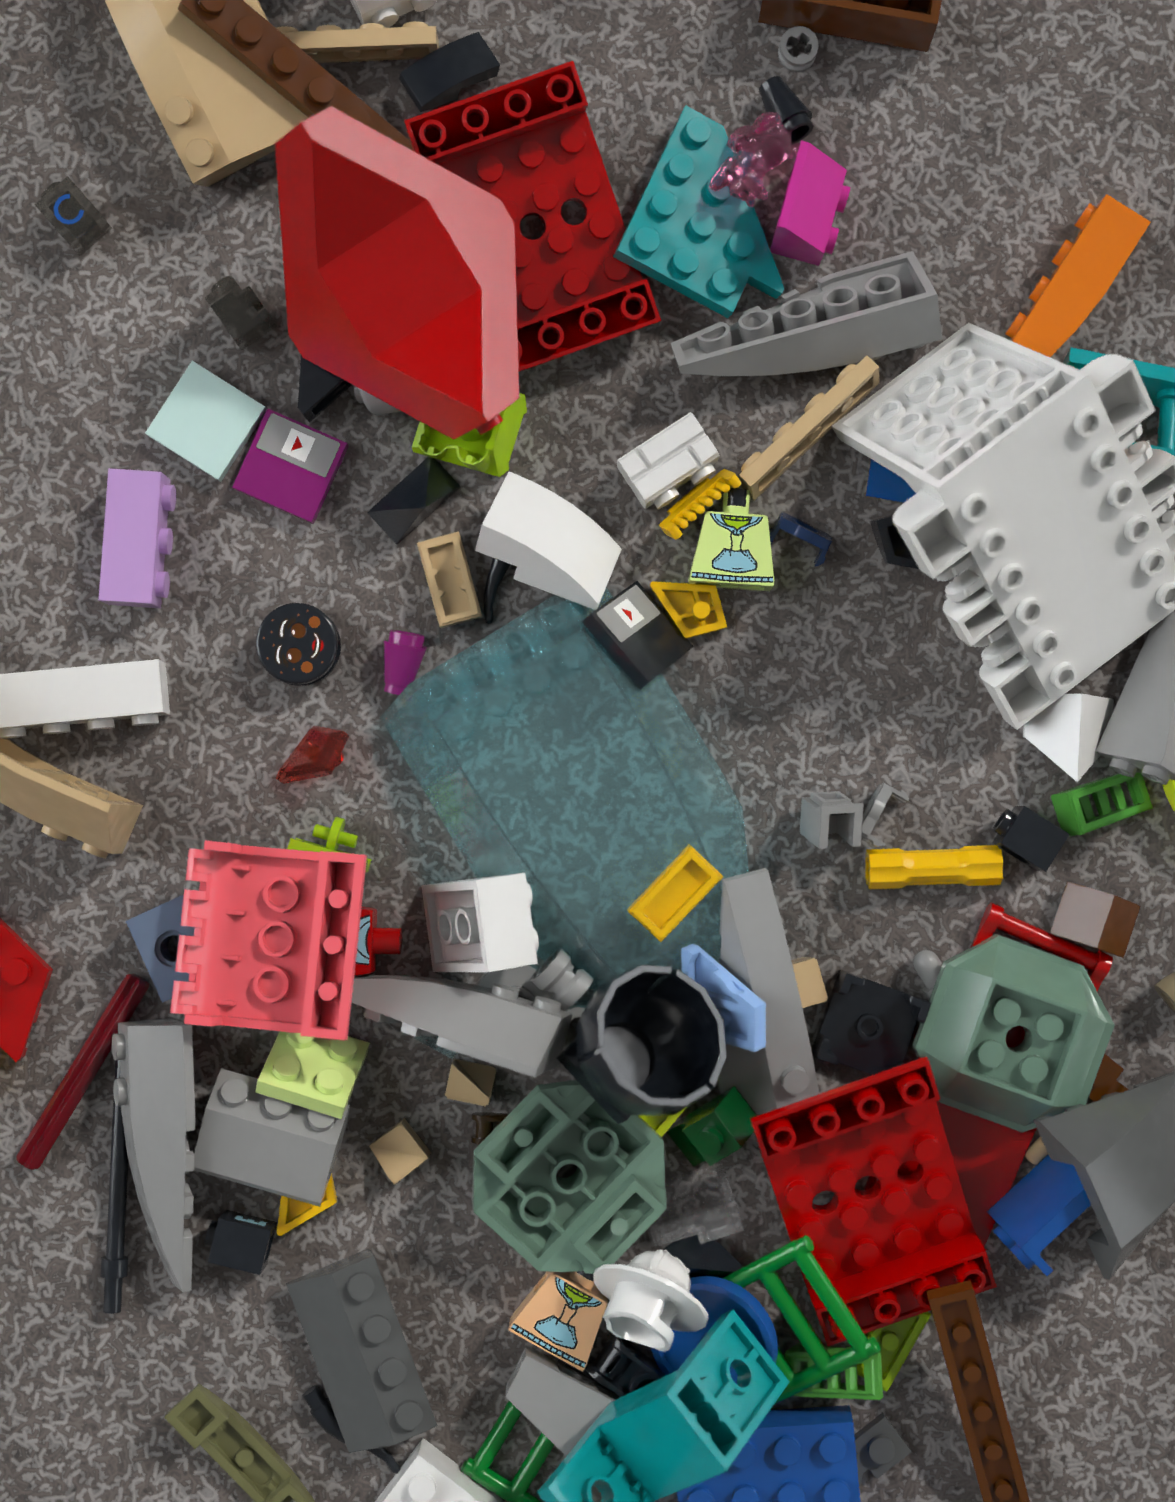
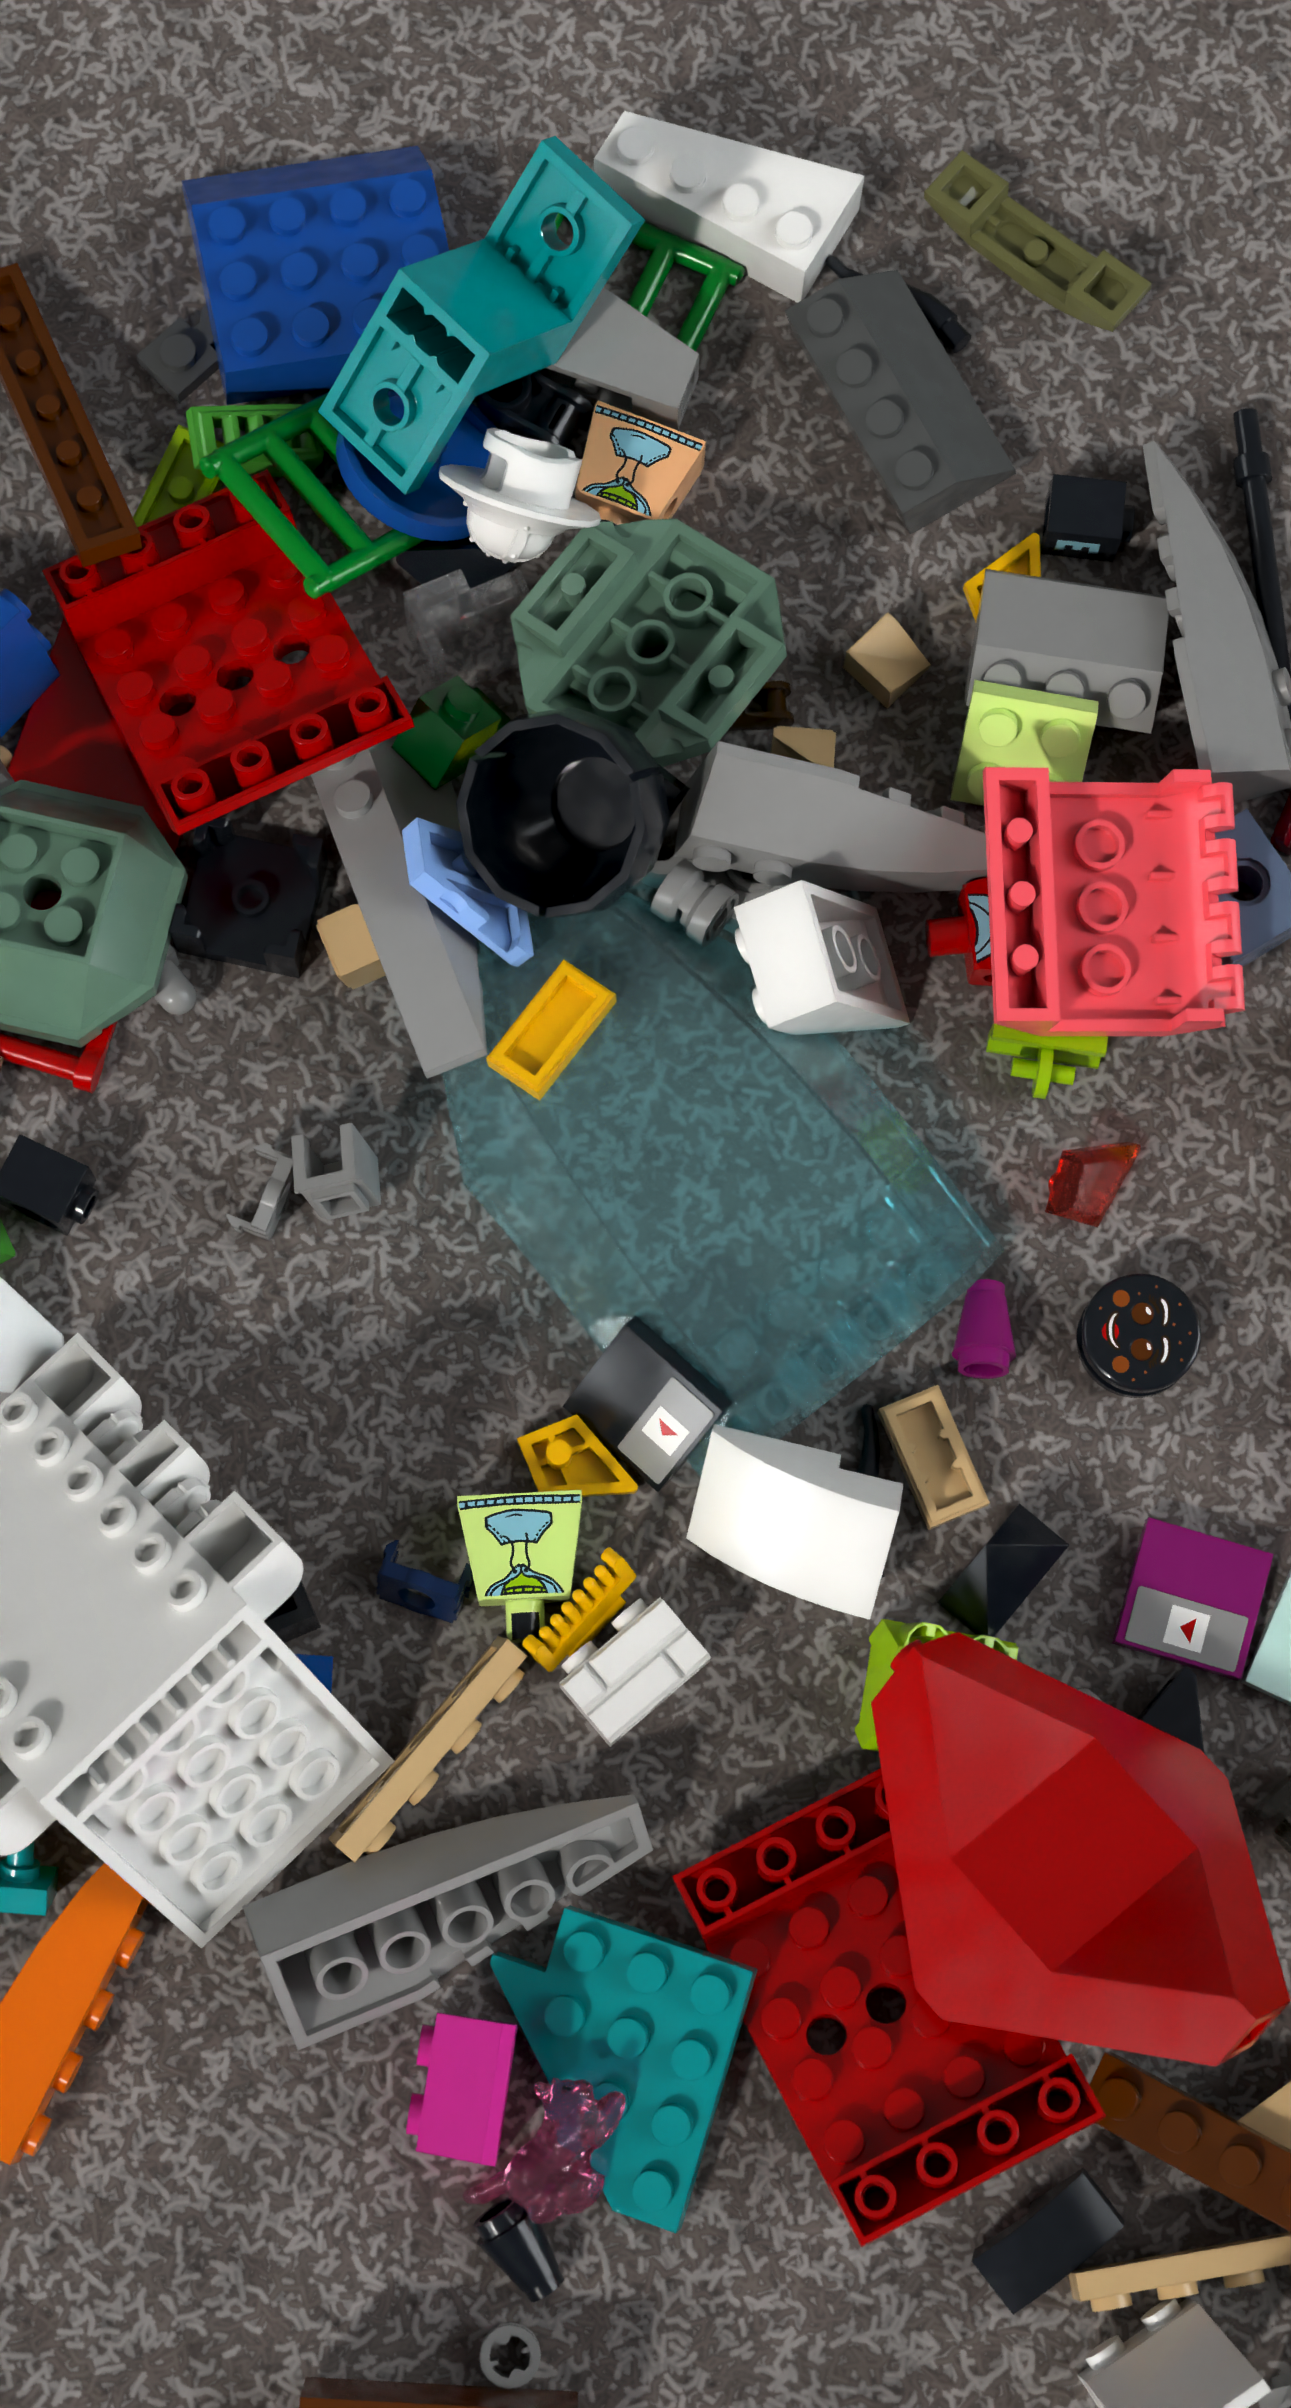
camera: 170 degrees right, 10 degrees down
yellow axle [865,845,1003,889] -> none

